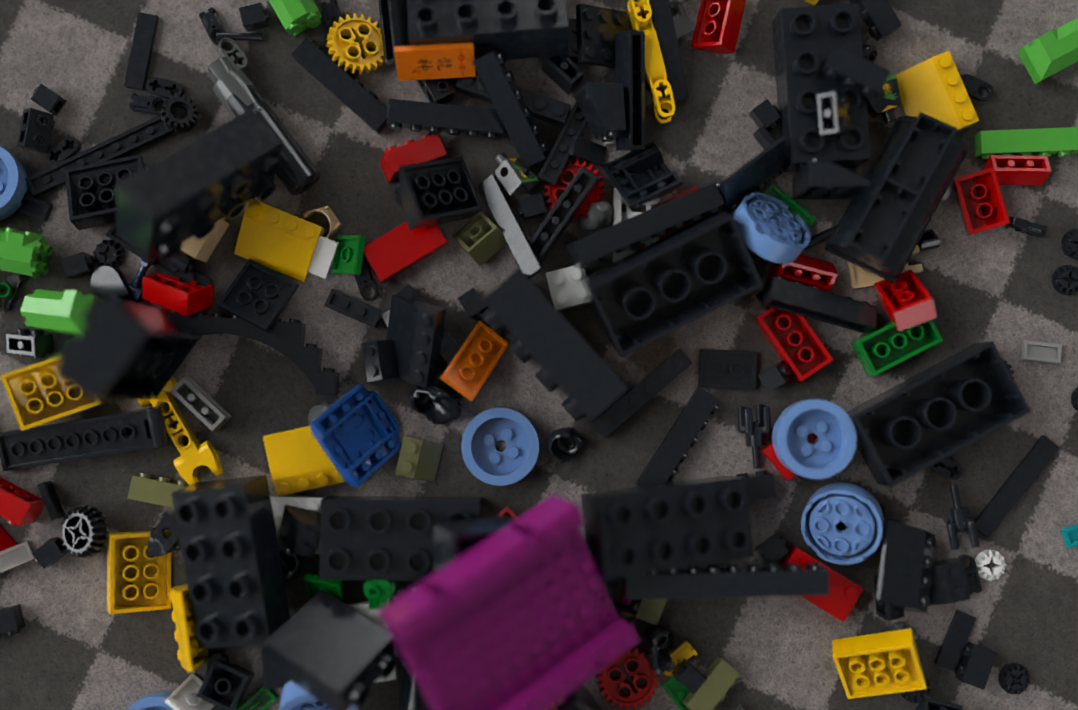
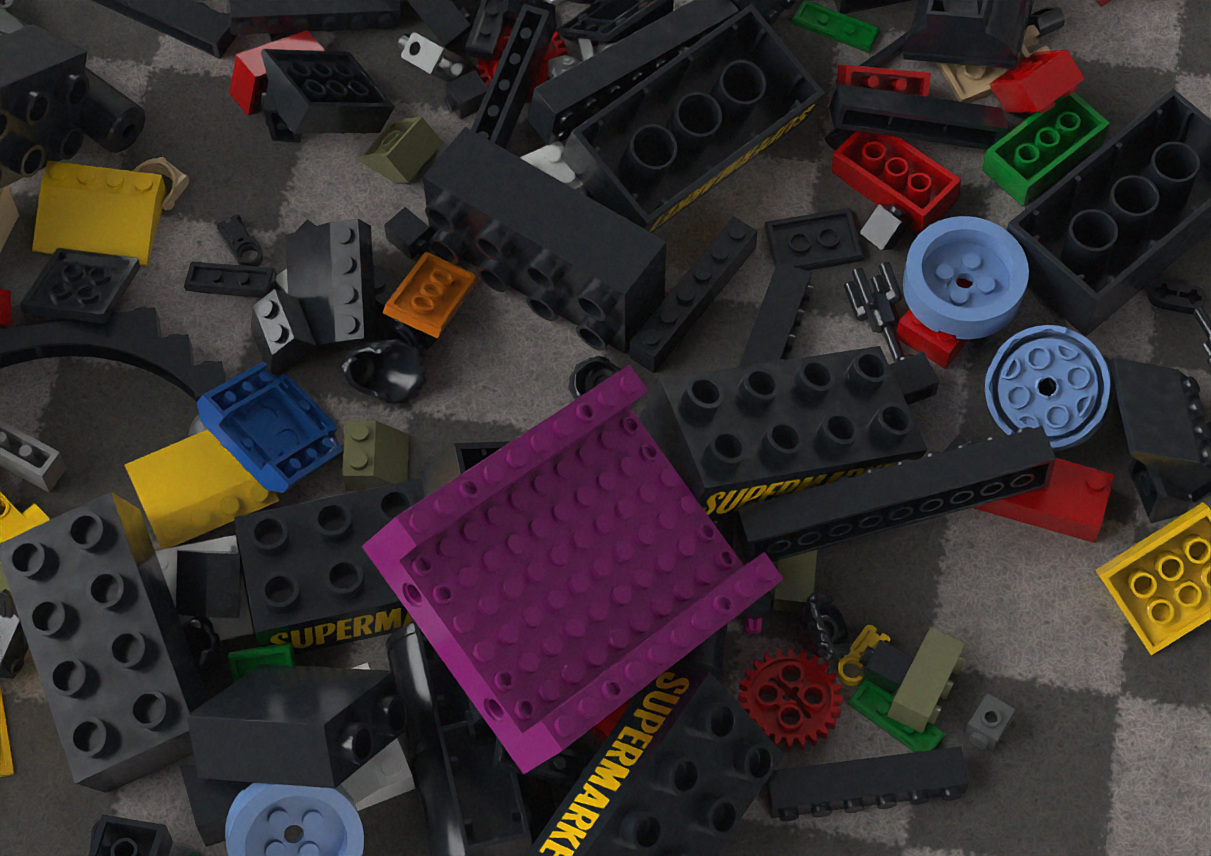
camera: 15 degrees left, 25 degrees down
yellow slope [169,584,209,672] -> none
white tile [308,236,339,279] -> none
green tile [332,235,365,275] -> none
red brick [363,222,449,284] -> none
green piece [364,580,401,609] -> none
medium blue brick [461,408,539,486] -> none
tile [478,174,544,280] -> none
medium blue brick [732,192,811,264] -> none

